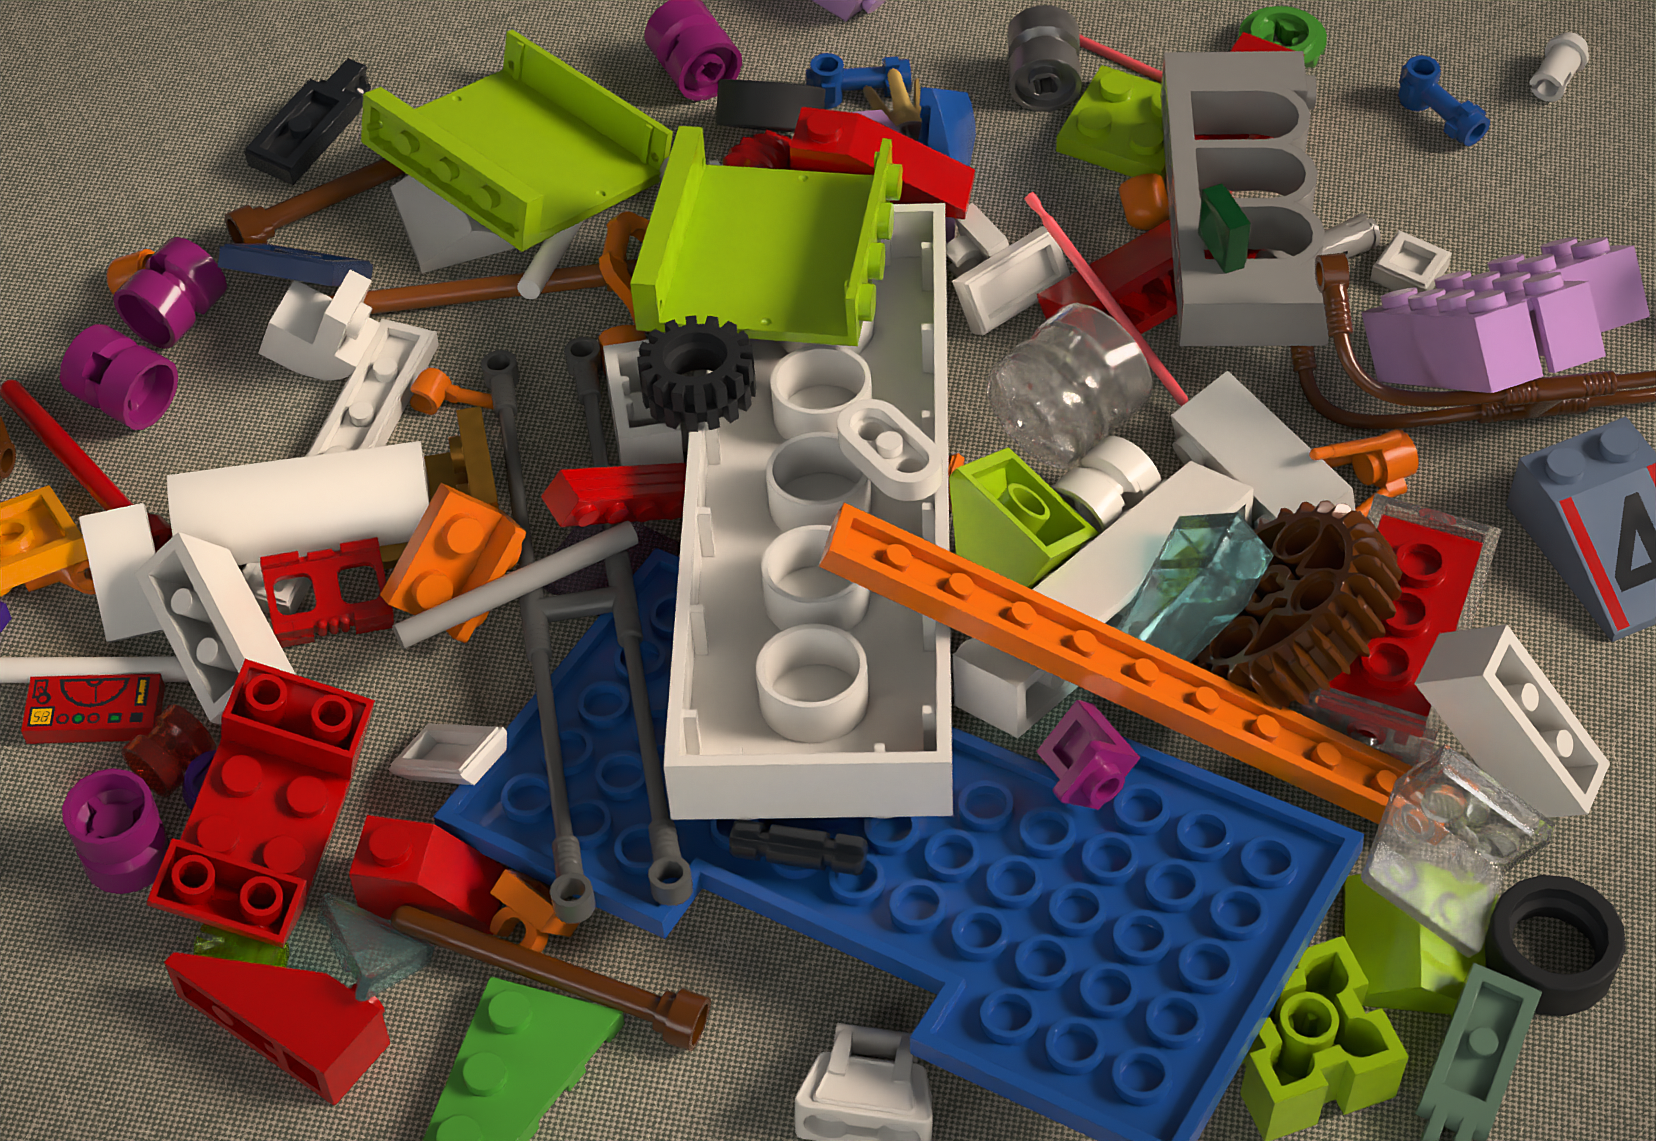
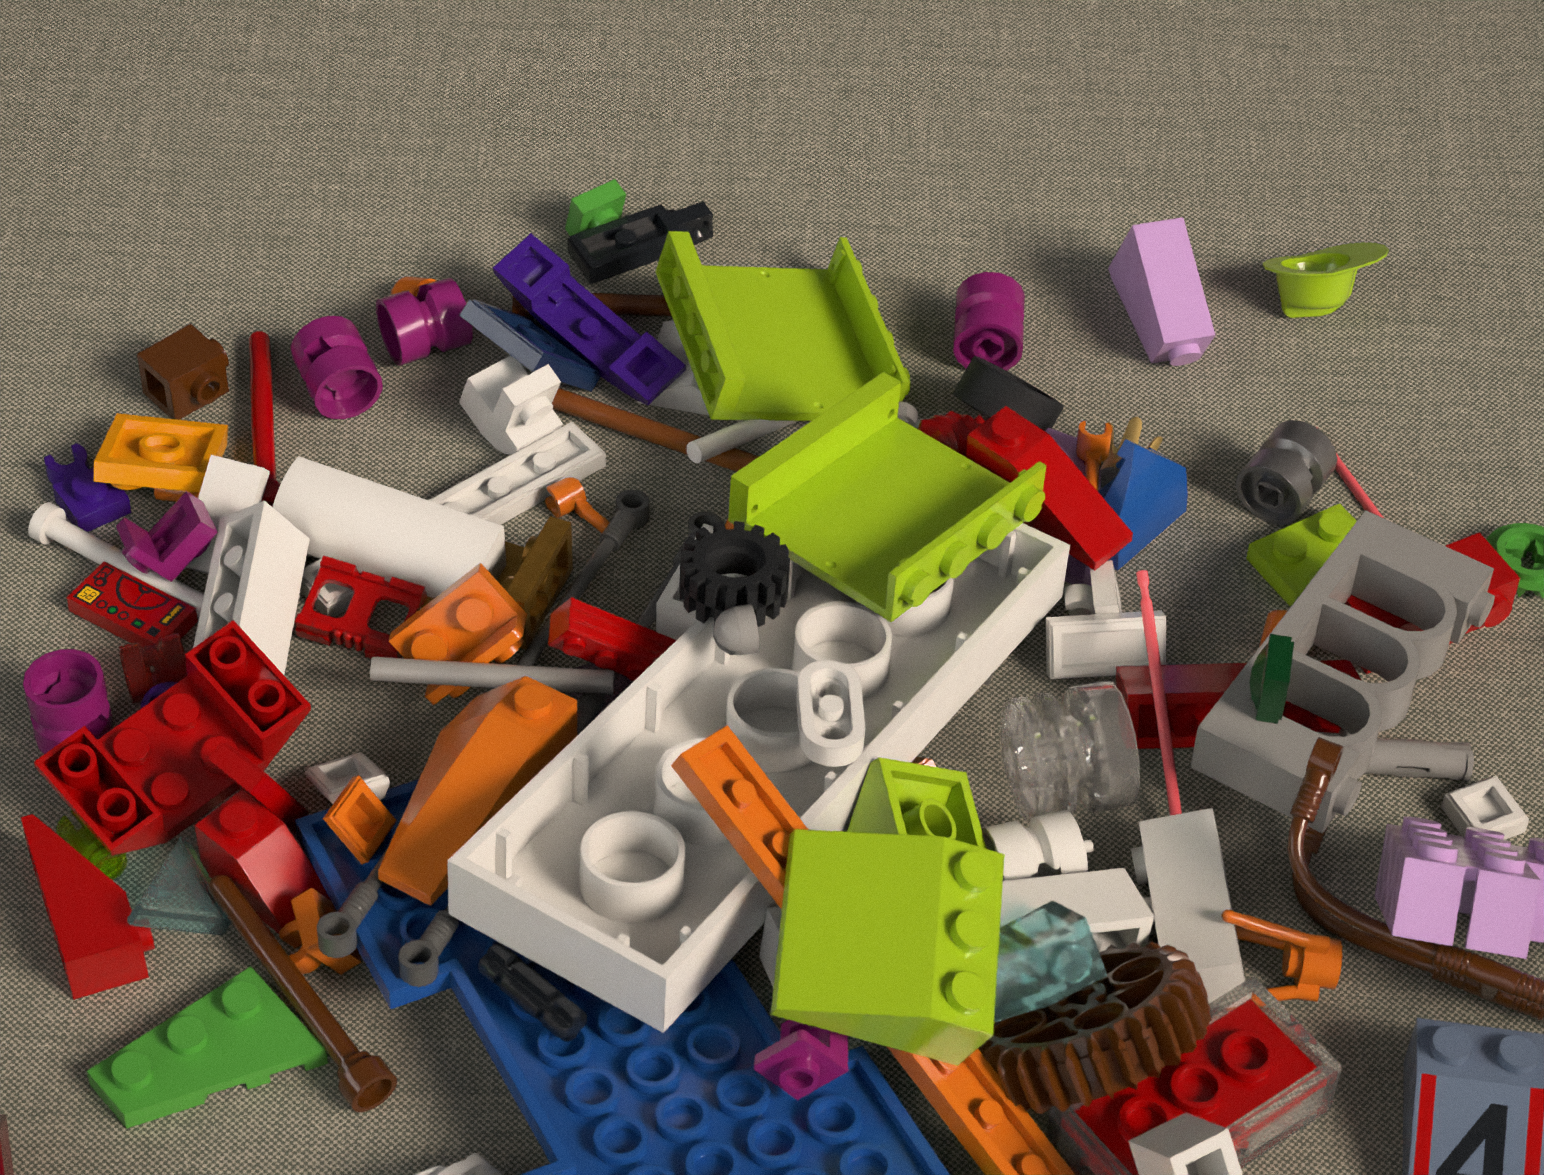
camera: 30 degrees right, 5 degrees down
blue bar [805,53,911,109] -> none
none -> magenta bracket [116,491,218,582]
none -> red tile [207,742,309,834]
none -> orange slope [323,775,397,864]
none -> orange wedge [378,676,577,906]
none -> dark purple slope [493,233,686,406]
none -> bright green plate [565,179,626,236]
none -> light grey hinge [713,604,760,656]
none -> lime slope [771,829,1005,1066]
none -> orange hand [1075,421,1113,491]

